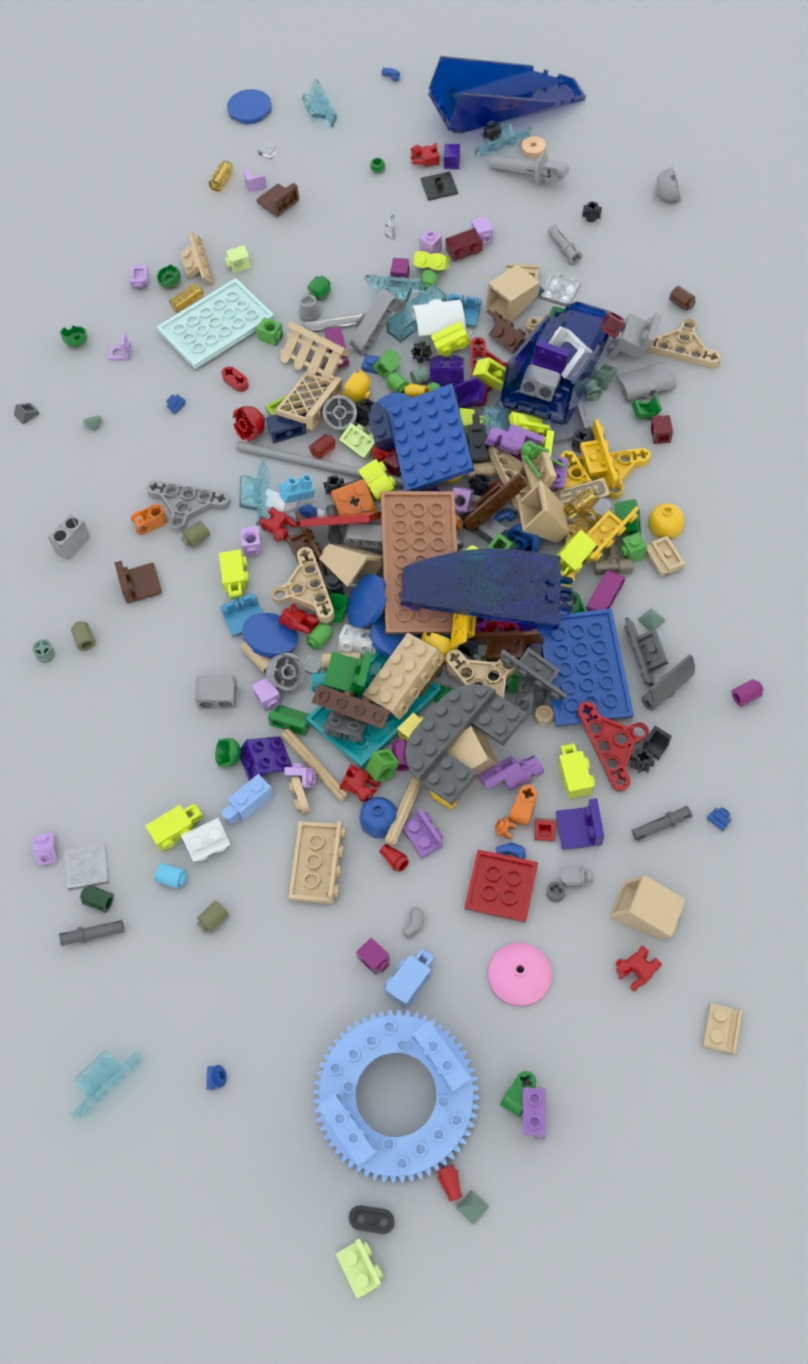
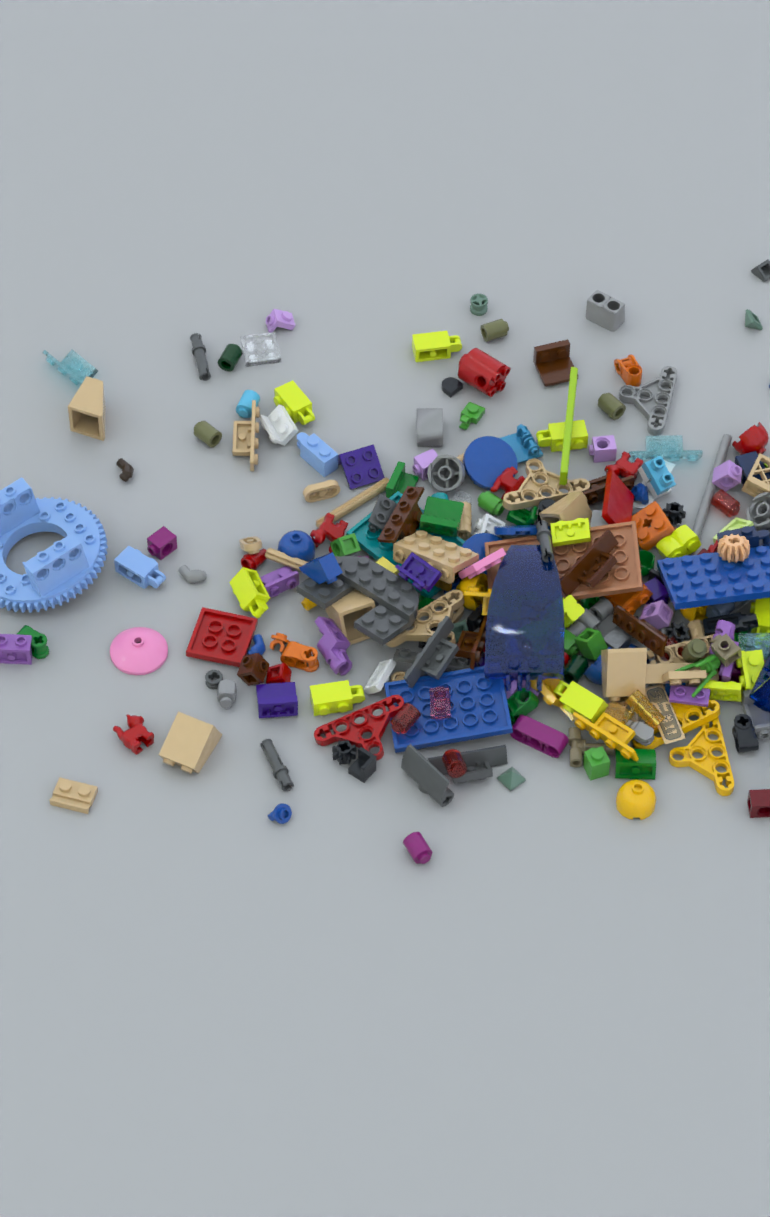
camera: 85 degrees right, 10 degrees down
blue plate [207,1065,227,1090] -> none
green hair [215,738,241,767] -> none
lavender bracket [284,764,316,788] -> none
tan bracket [288,821,346,904] -> none
yellow bracket [579,419,619,489] -> none
tan plate [646,536,686,577] -> none
none -> tan slope [68,376,106,441]
none -> dark brown arm [116,458,134,482]
none -> neon yellow brick [229,567,270,618]
none -> tan bracket [232,400,260,471]
none -> reddish brown brick [237,653,269,686]
none -> tan plate [239,536,263,554]
none -> blue slope [299,552,343,584]
none -> white plate [363,659,397,695]
none -> clear red brick [390,703,421,734]
none -> dark purple bracket [395,552,442,592]
none -> neon yellow brick [412,331,462,362]
none -> clear pink bracket [429,686,451,719]
none -> black tile [442,377,463,397]
none -> clear red brick [442,749,467,778]
none -> red cylinder [458,348,511,397]
none -> bright pink plate [458,548,506,579]
none -> bright green plate [459,402,485,430]
none -> dark grey pin [536,520,554,562]
none -> neon yellow bracket [550,518,591,547]
none -> reddish brown bracket [557,529,618,596]
none -> lime tile [559,367,578,485]
none -> olive brick [682,639,707,663]
none -> dark tan brick [711,634,742,668]
none -> lavender brick [712,460,742,492]
none -> light nougat gear [718,534,750,563]

